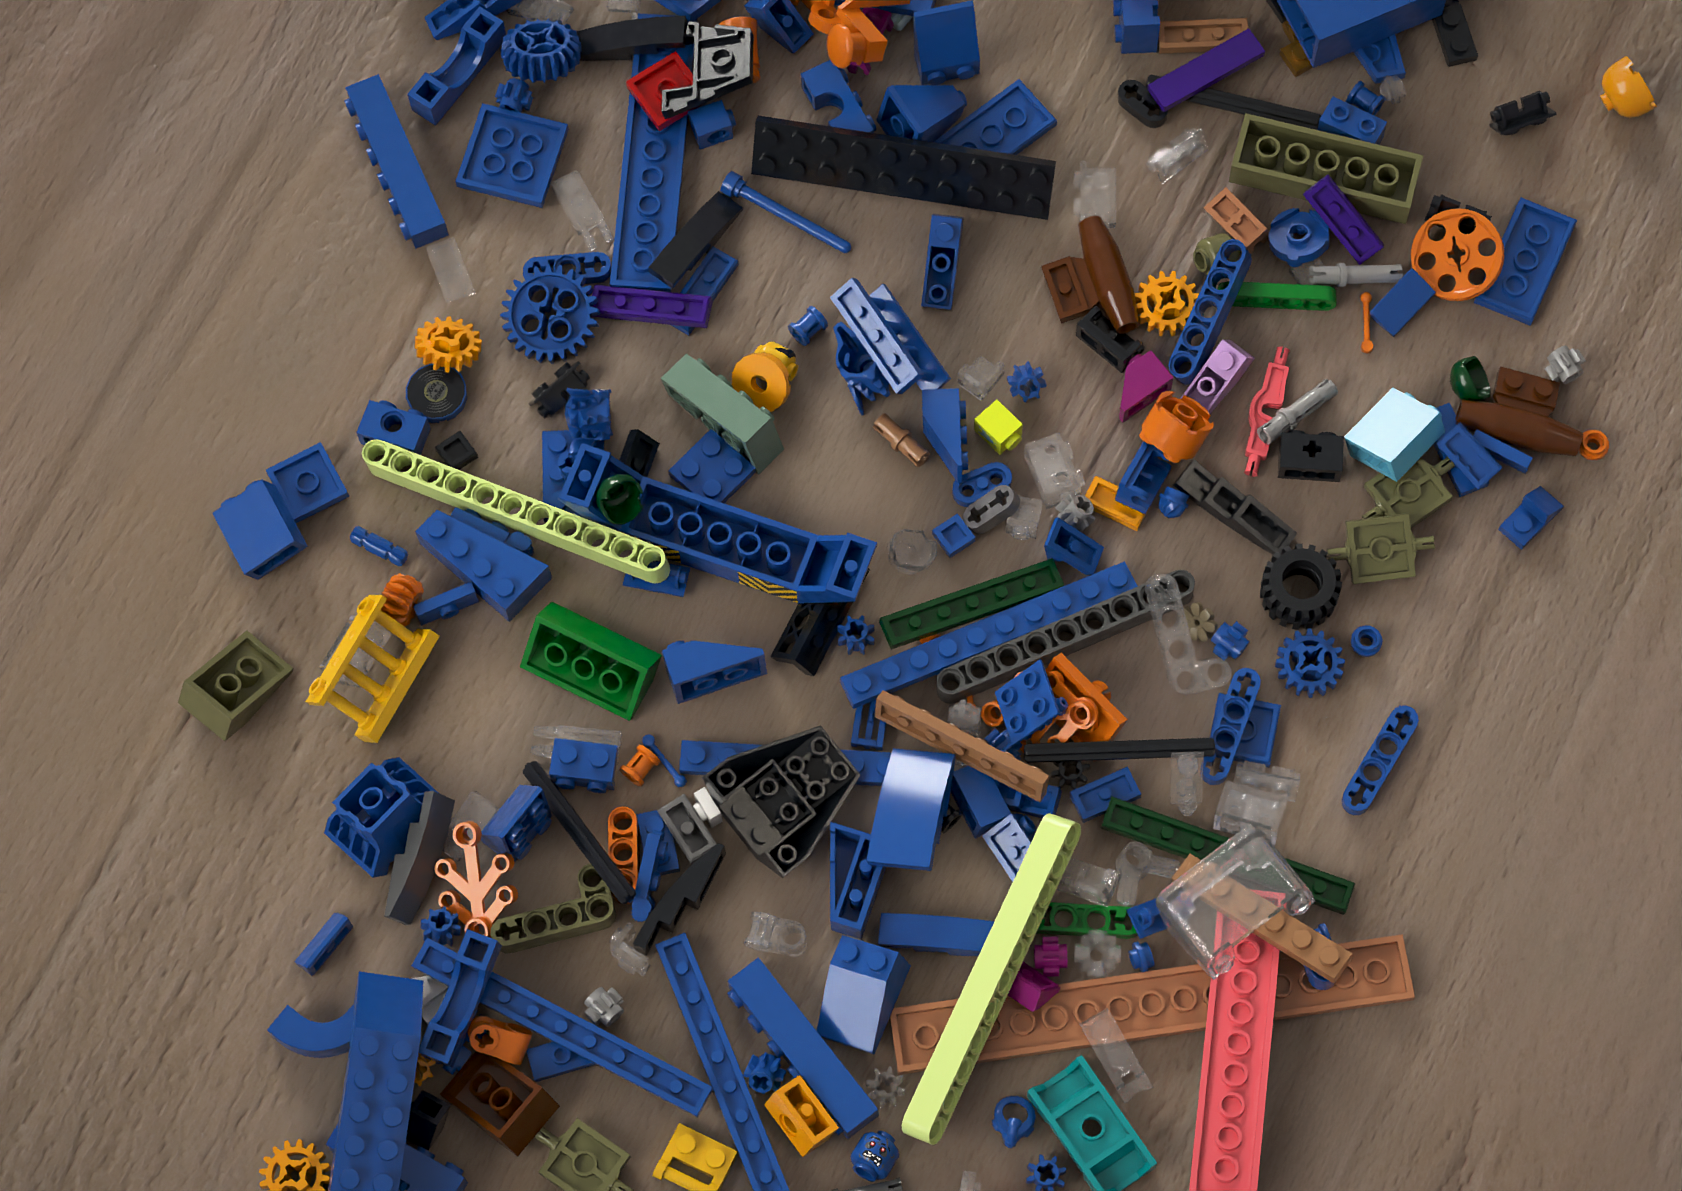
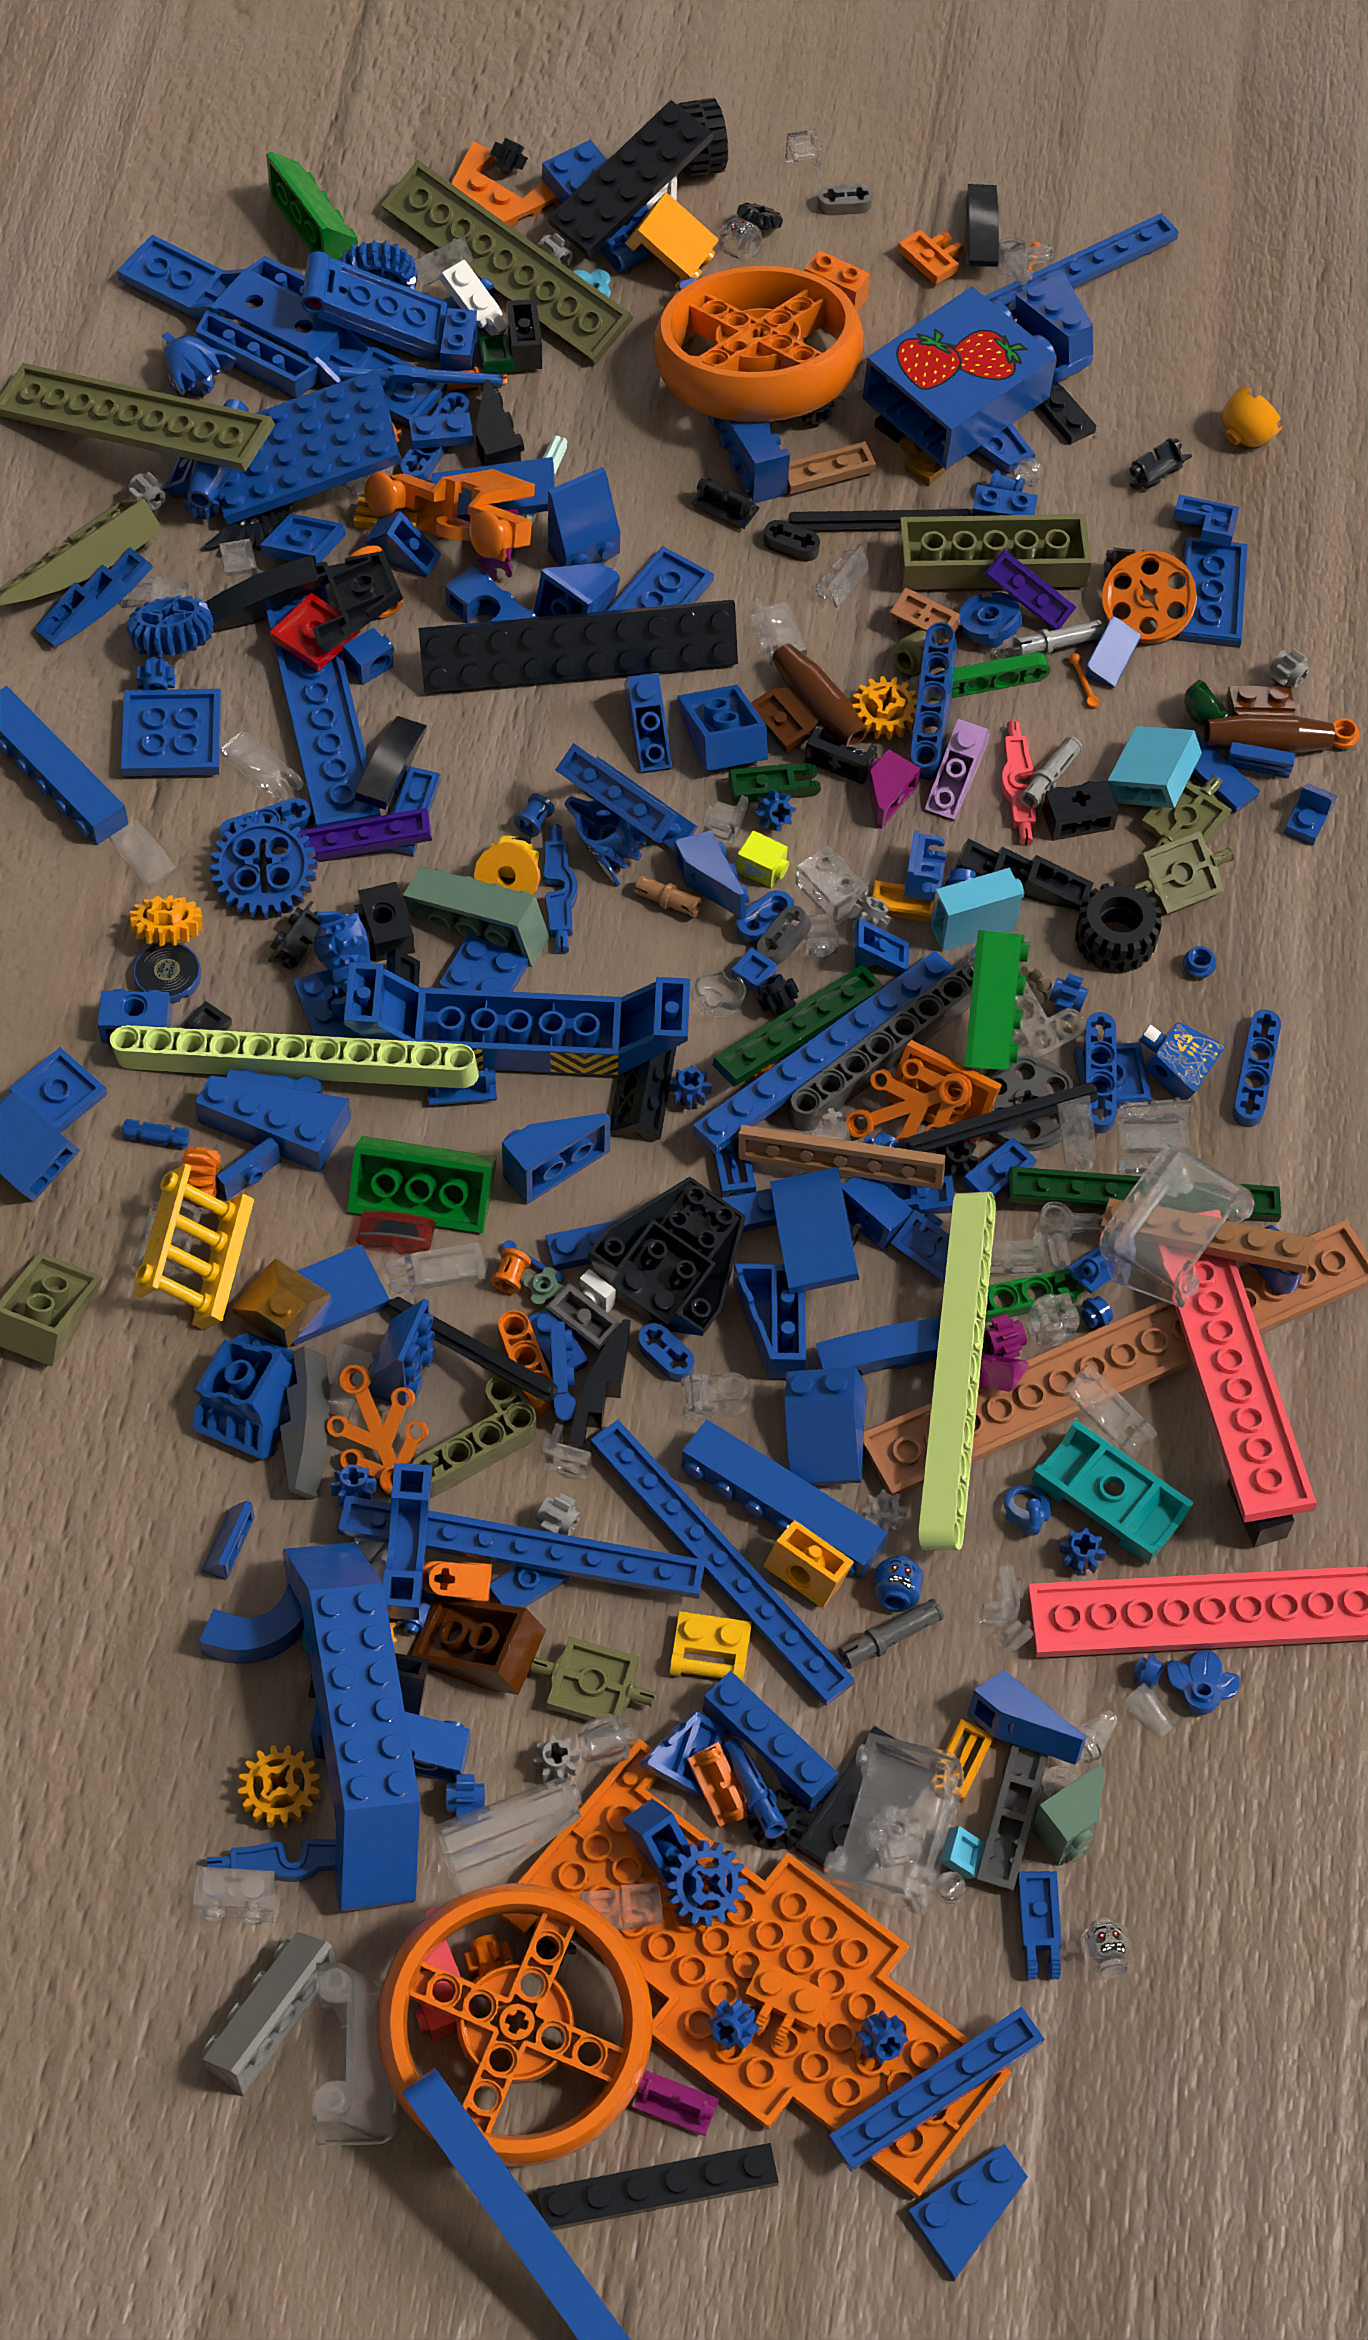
camera: 25 degrees left, 10 degrees down
blue arch [407,6,506,126] -> none
blue bracket [549,738,619,793] -> none
dark green hair [596,474,643,525] -> none
blue piece [720,171,851,253] -> none
blue gear [743,1052,786,1094] -> none
blue hinge [995,659,1068,746] -> none
orange brick [1139,391,1214,463] -> none
dark purple tile [1147,28,1265,112] -> none
blue gear [1275,628,1345,698] -> none
blue plate [1436,422,1503,490] -> none
none -> pearl gold slope [232,1258,331,1348]
none -> blue tile [292,1244,390,1346]
none -> black brick [354,882,415,962]
none -> clear red slope [356,1211,436,1254]
none -> sand green plate [524,1267,564,1306]
none -> blue piece [544,824,577,954]
none -> blue beam [638,1323,695,1382]
none -> blue slope [677,685,768,771]
none -> black hinge [691,478,760,529]
none -> dark green hinge [728,763,821,803]
none -> black gear [757,974,799,1016]
none -> medium azure brick [930,868,1024,952]
none -> green slope [964,930,1030,1070]
none -> dark grey wedge [984,1056,1078,1151]
none -> blue torso [1138,1022,1226,1105]
none -> blue plate [1173,494,1239,547]

